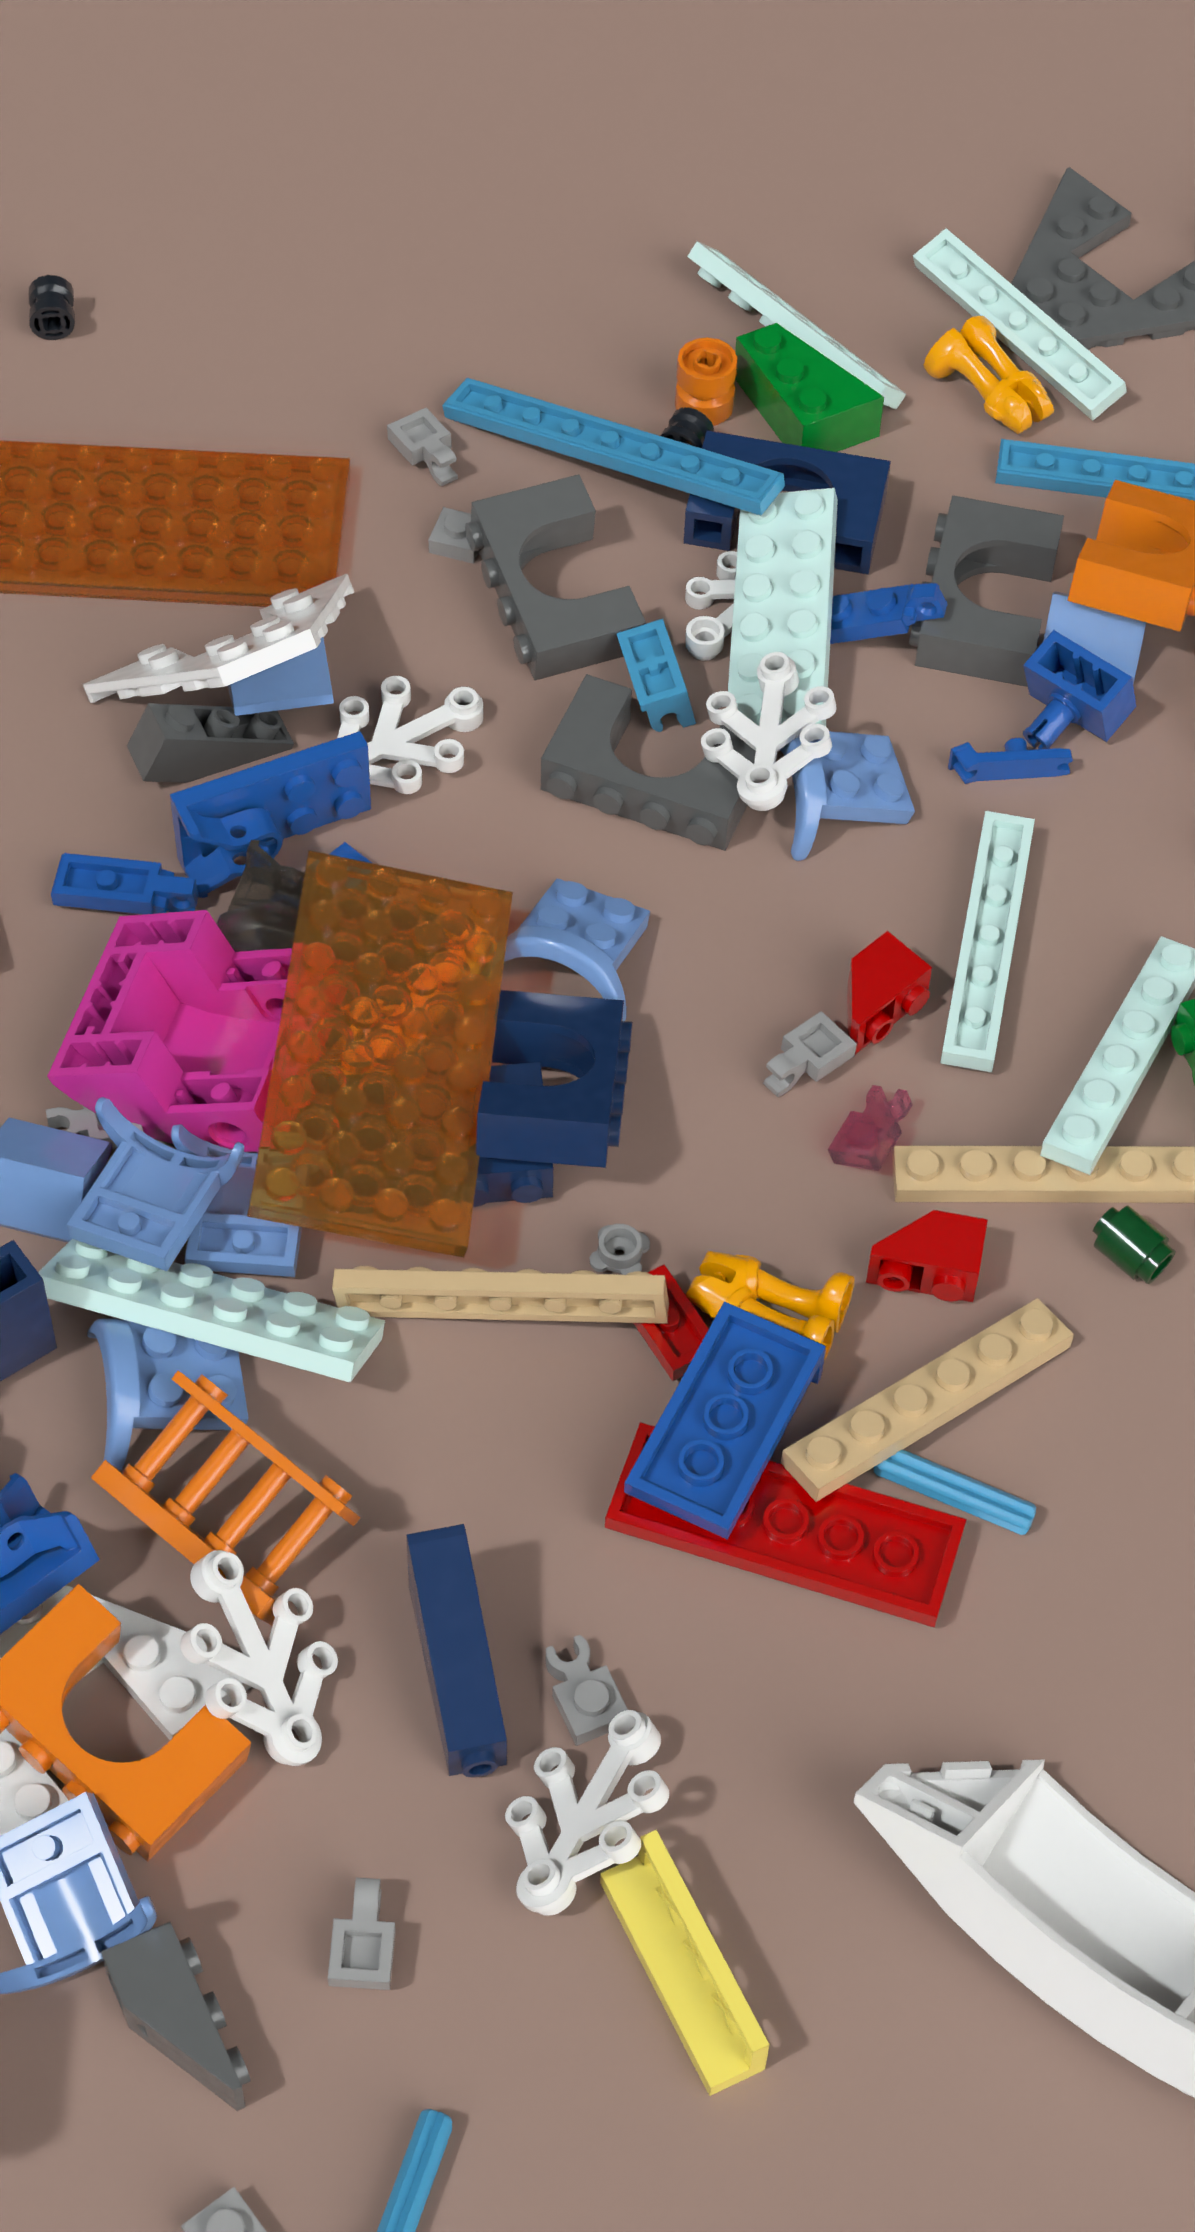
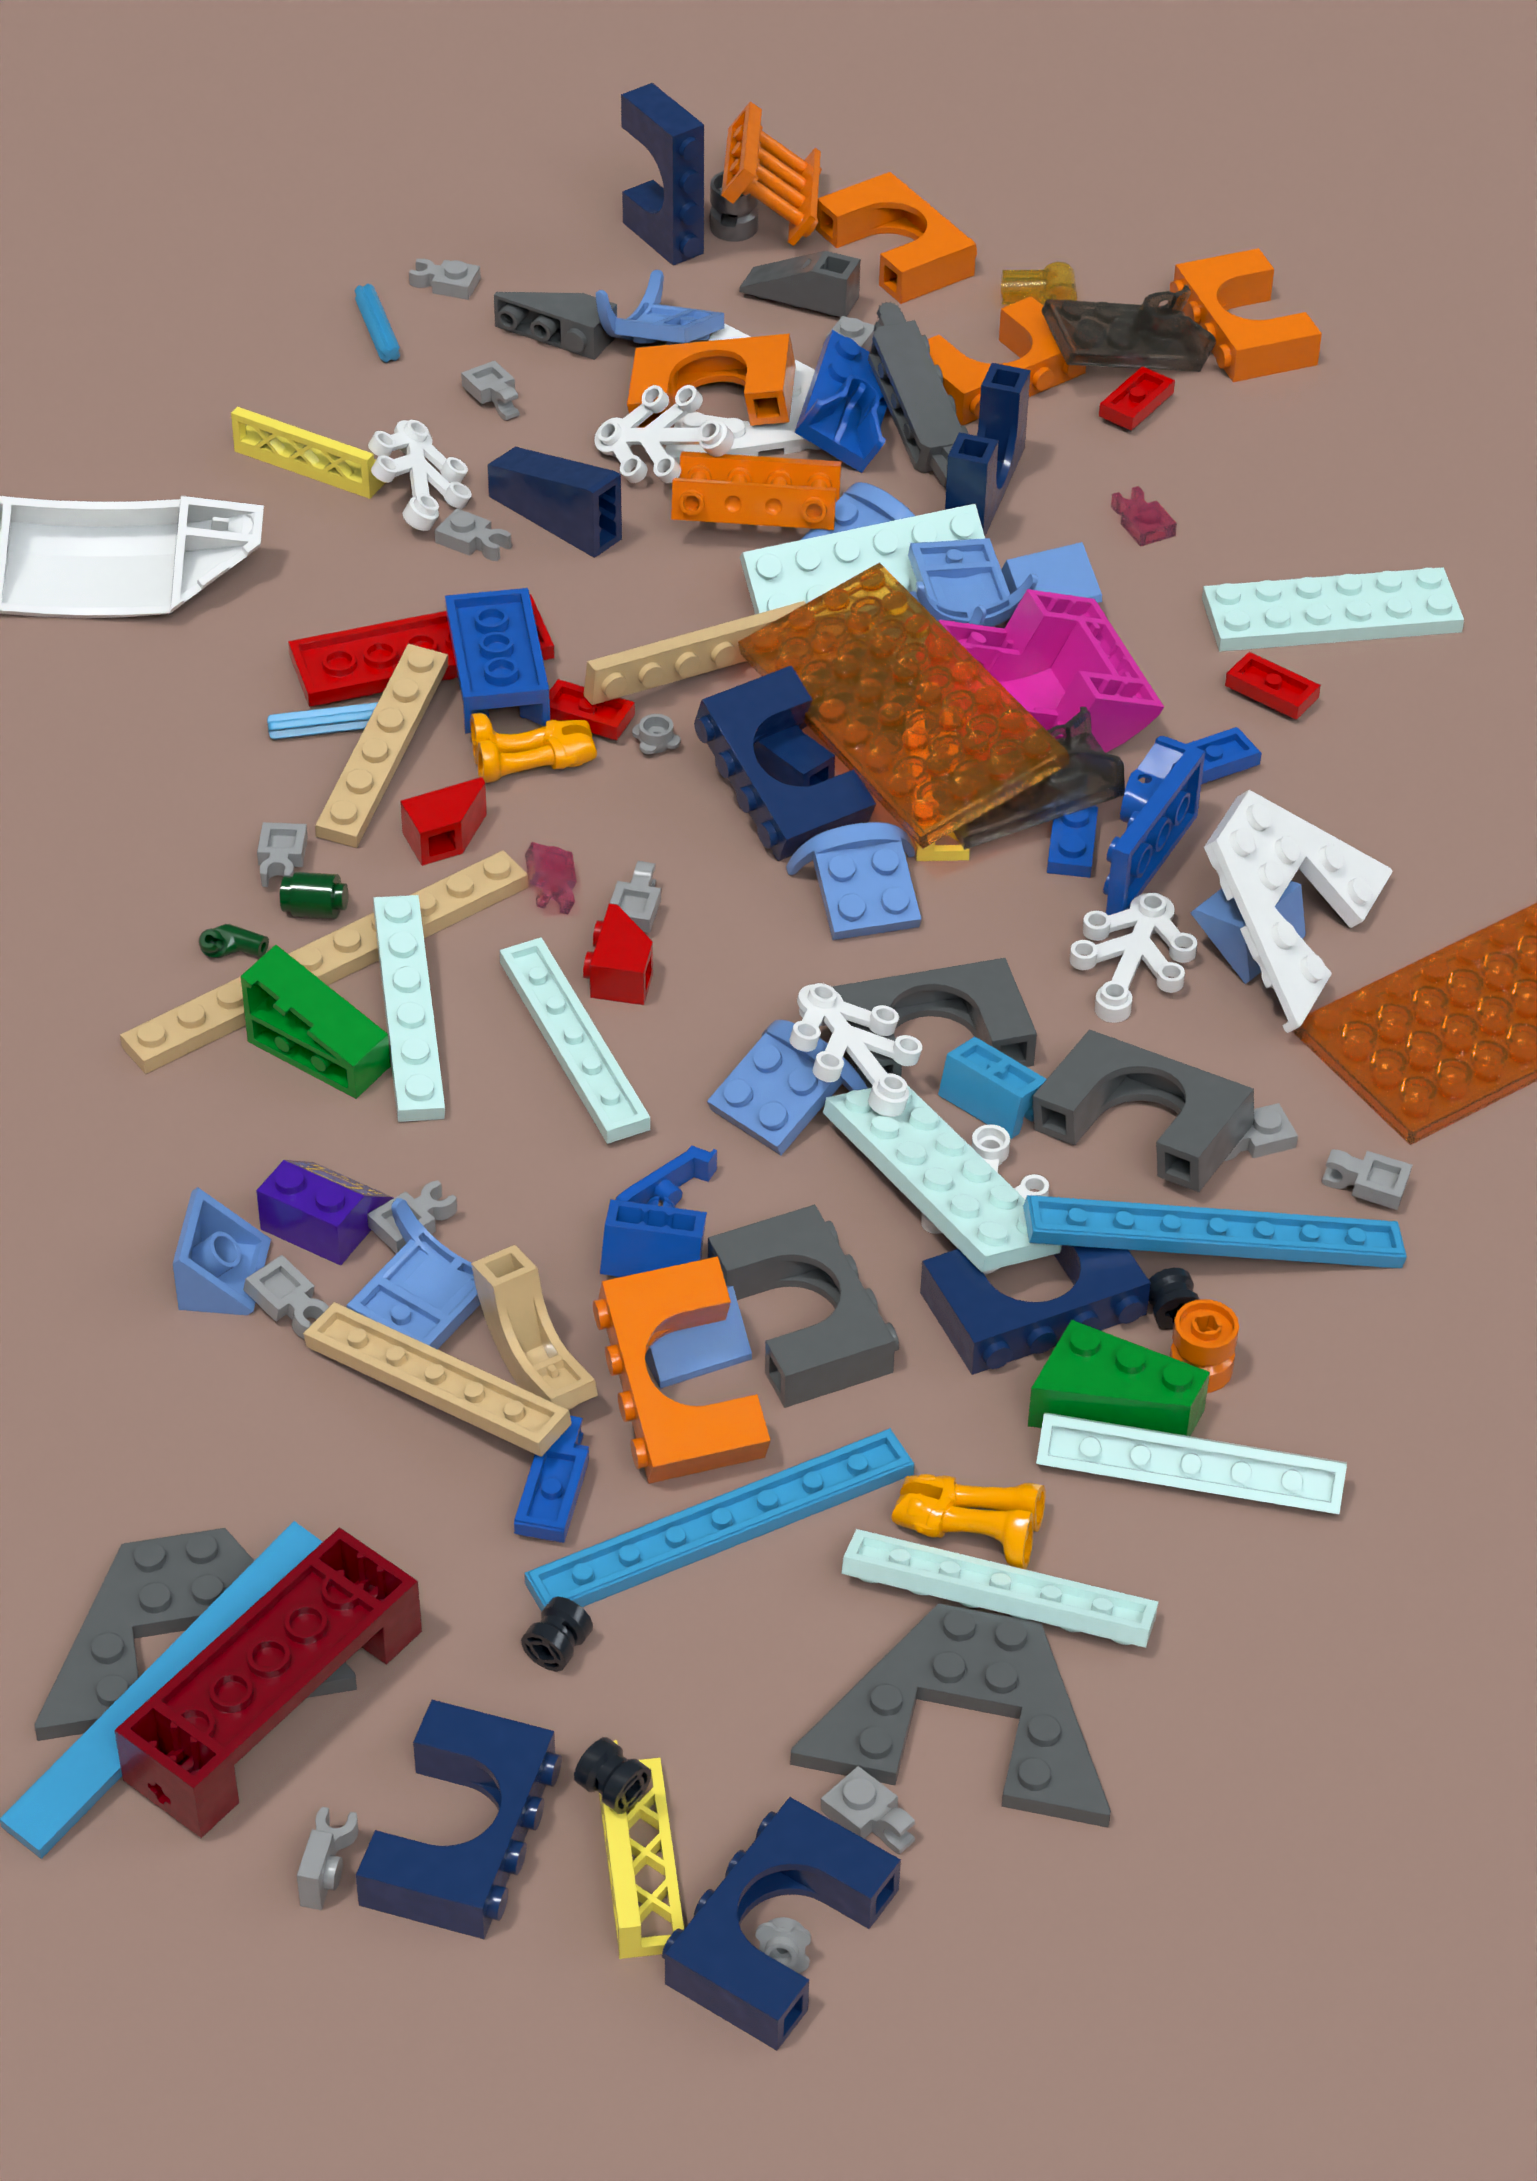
camera: 145 degrees right, 10 degrees down
blue hinge [830,583,947,644] -> none
none -> light grey plate [257,822,308,887]

